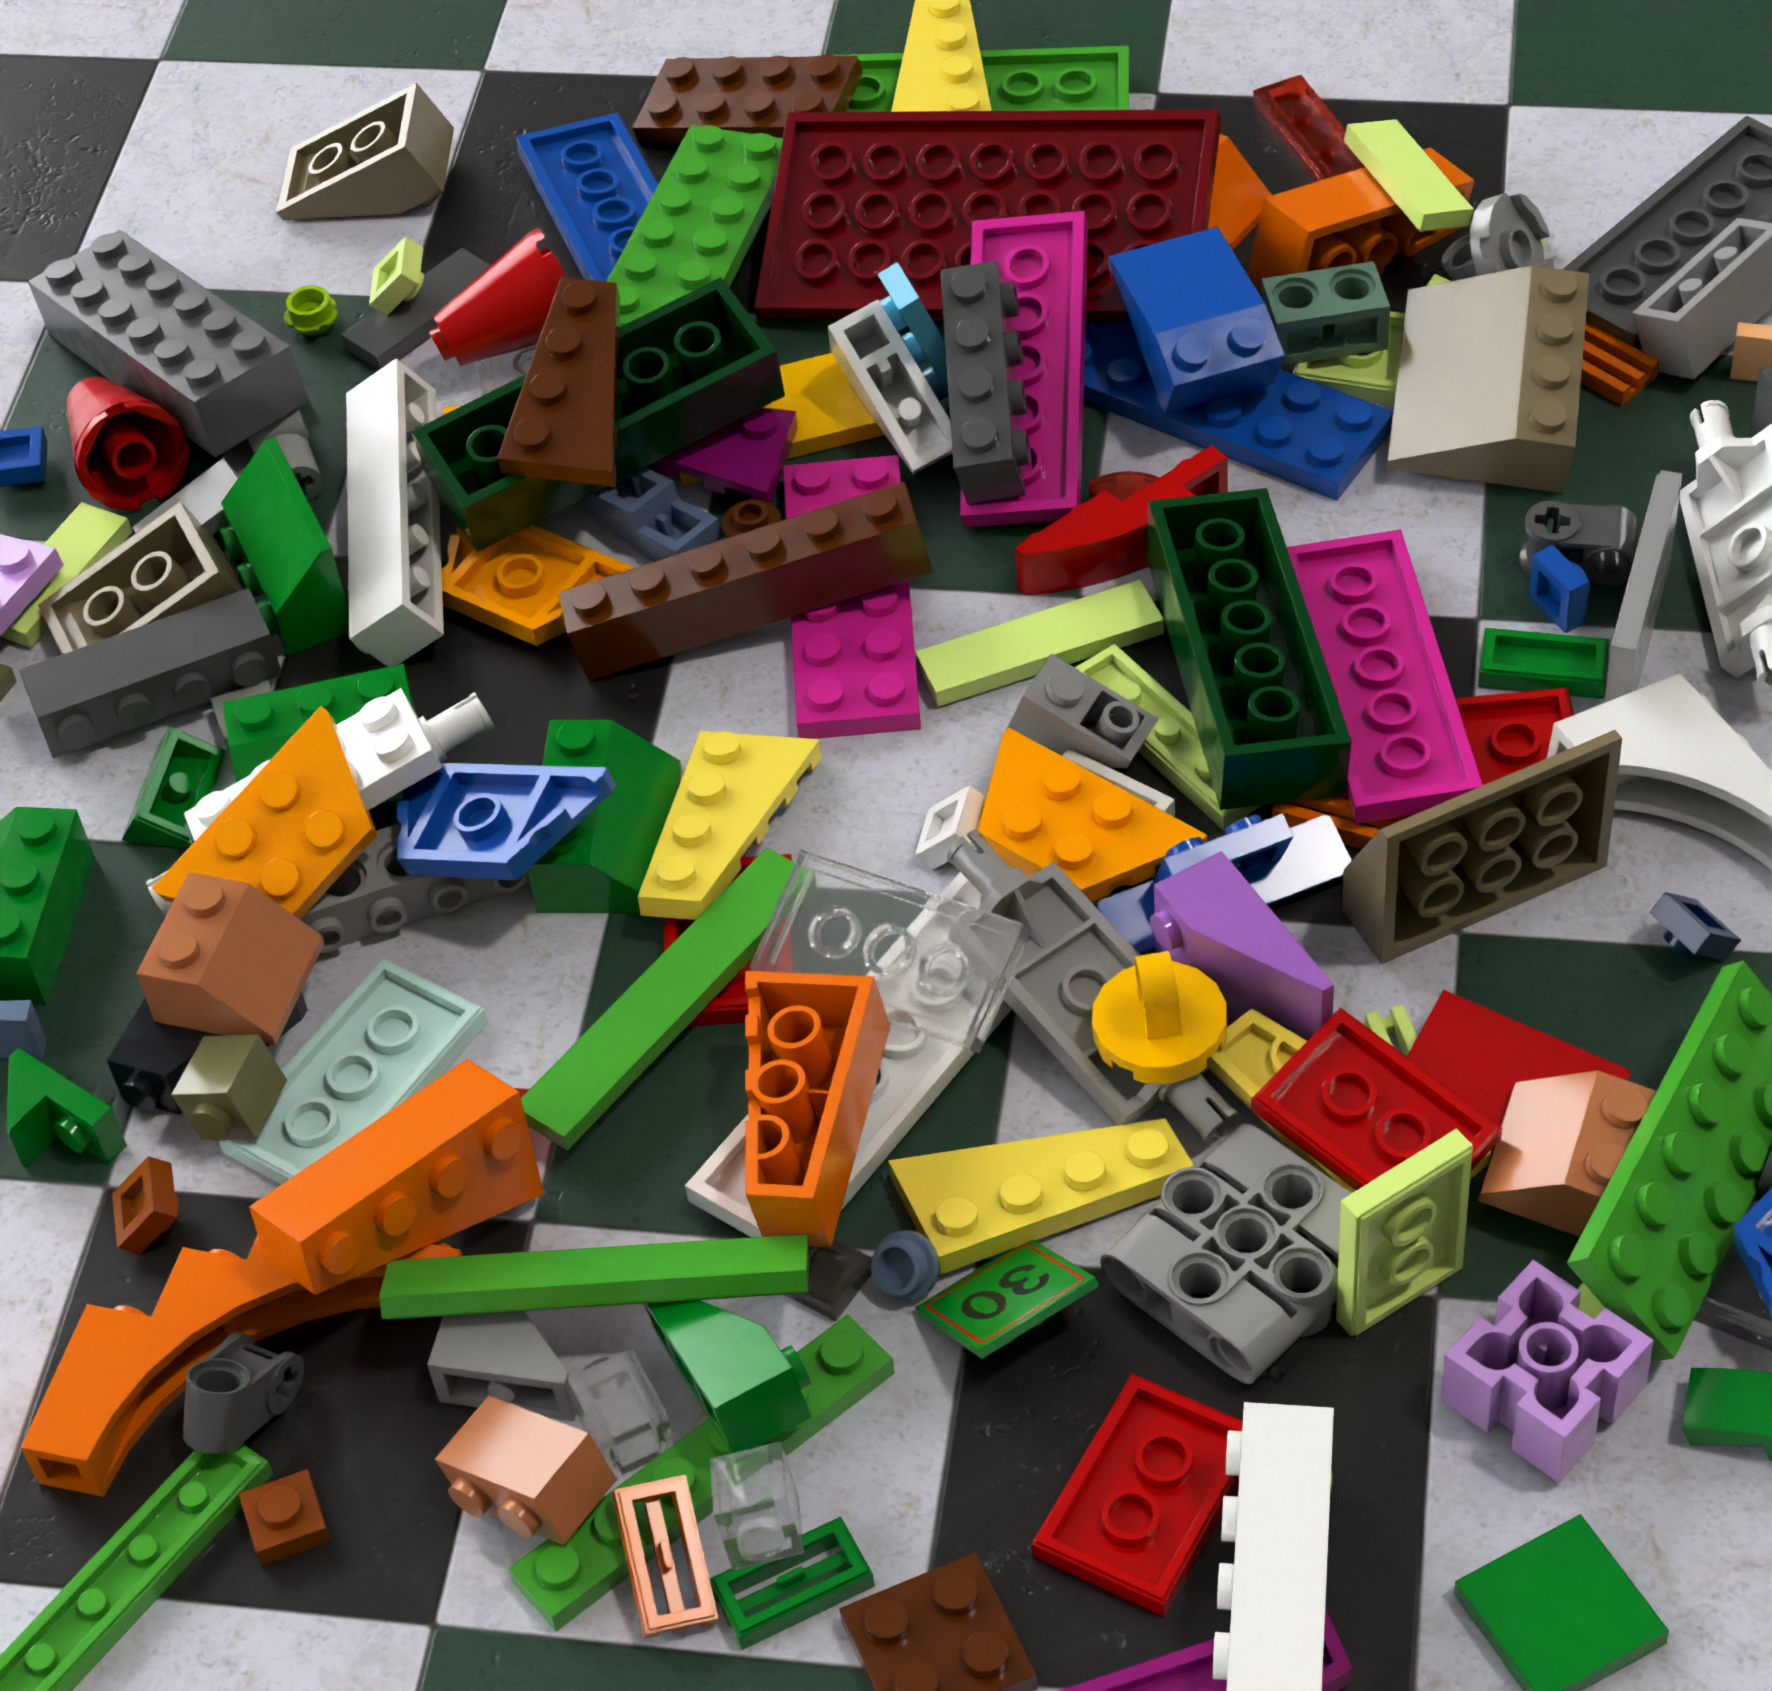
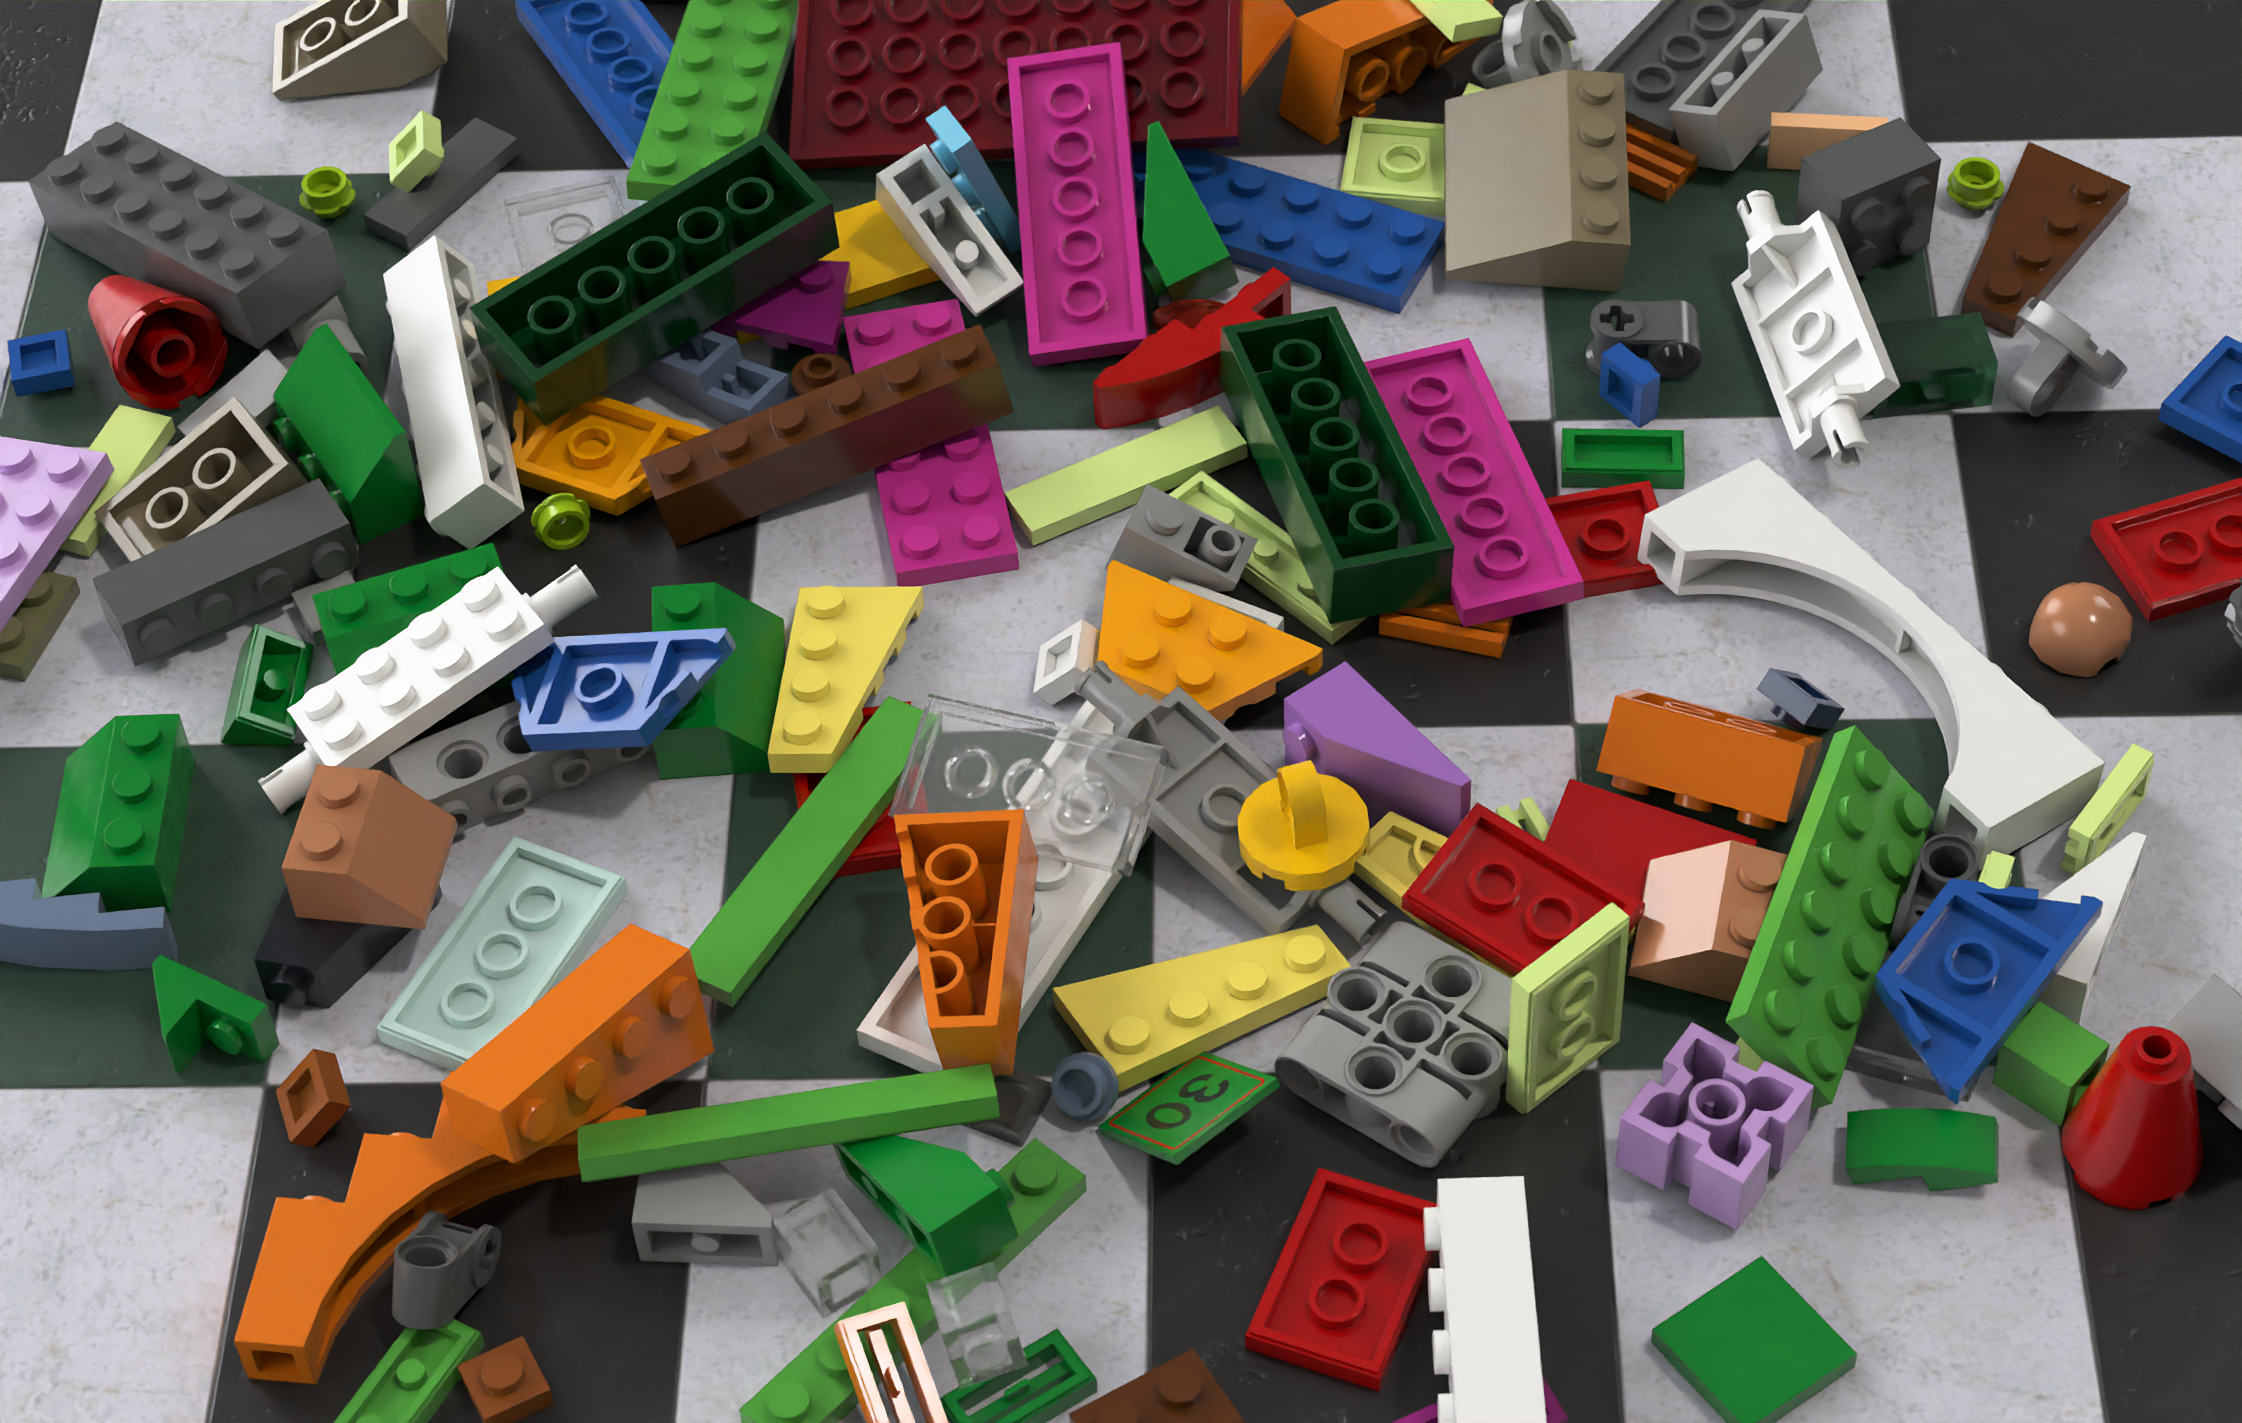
camera: 10 degrees left, 0 degrees up
light orange wing [152,706,378,919] -> none
olive brick [171,1034,287,1140] -> none
red cone [429,227,567,366] -> none
nougat brick [435,1395,617,1545] -> none
reddish brown wing [497,277,620,487] -> none
dark grey brick [940,260,1031,504] -> none
bracket [1096,813,1352,955] -> none
blue slope [1109,227,1285,414] -> none
sand green brick [1261,261,1390,366] -> none
dark tan slope [1342,730,1622,964] -> none
light grey tile [1604,470,1682,703] -> none
none -> lime plate [531,493,590,550]
none -> green slope [1142,121,1239,313]
none -> orange slope [1596,689,1823,830]

